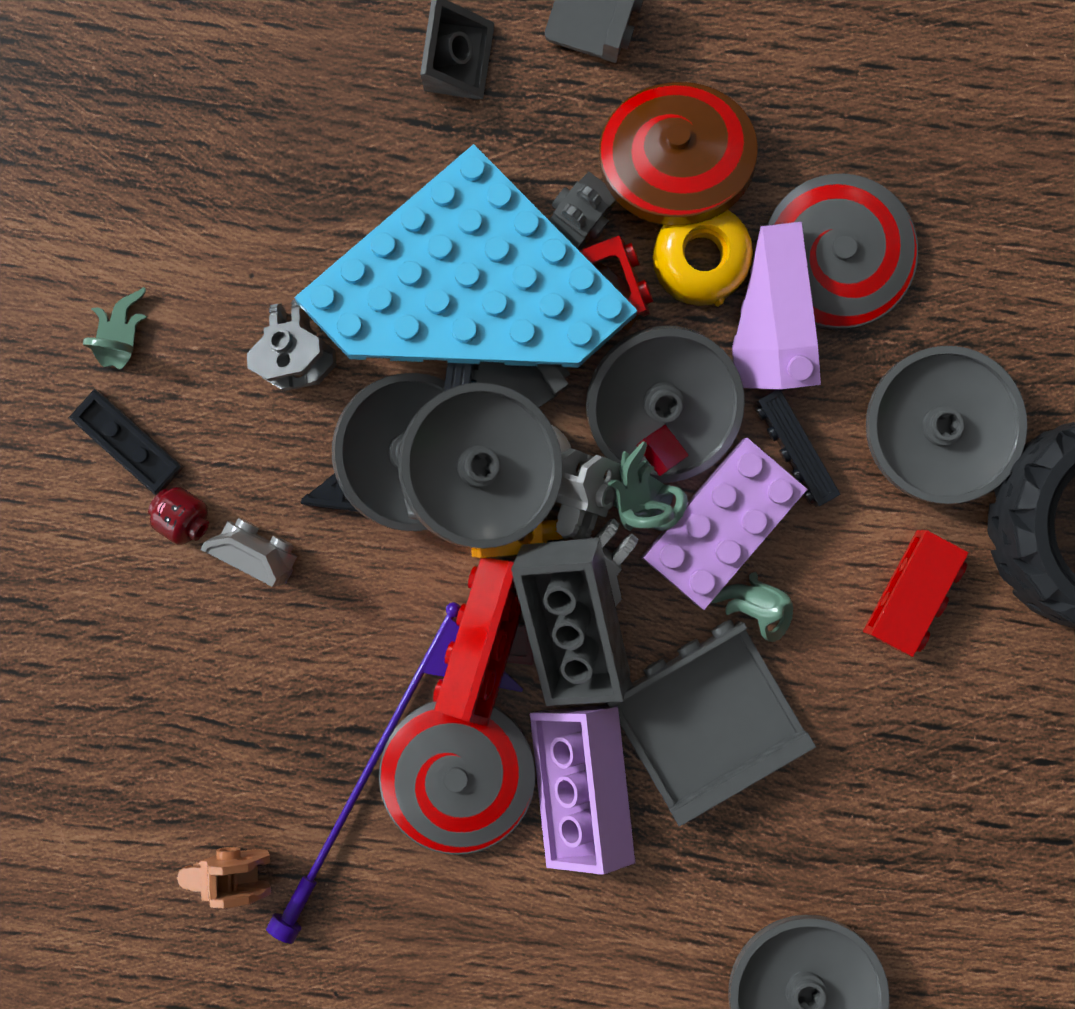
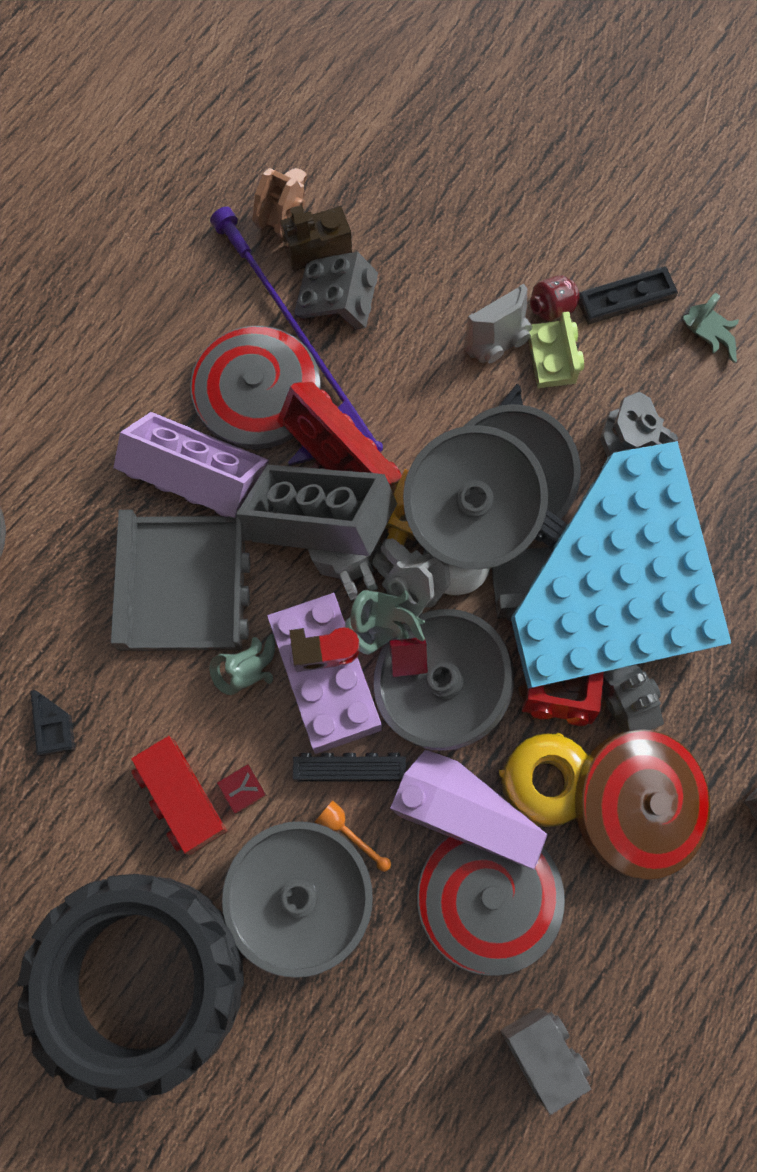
camera: 120 degrees right, 15 degrees down
none -> black tile [30,690,75,756]
none -> dark red tile [217,764,267,815]
none -> dark brown hinge [280,205,352,271]
none -> leg [289,627,360,672]
none -> dark grey bracket [295,252,378,329]
none -> orange hinge [314,800,391,872]
none -> flat silver brick [500,1007,592,1115]
none -> yellowish green bracket [528,312,584,388]

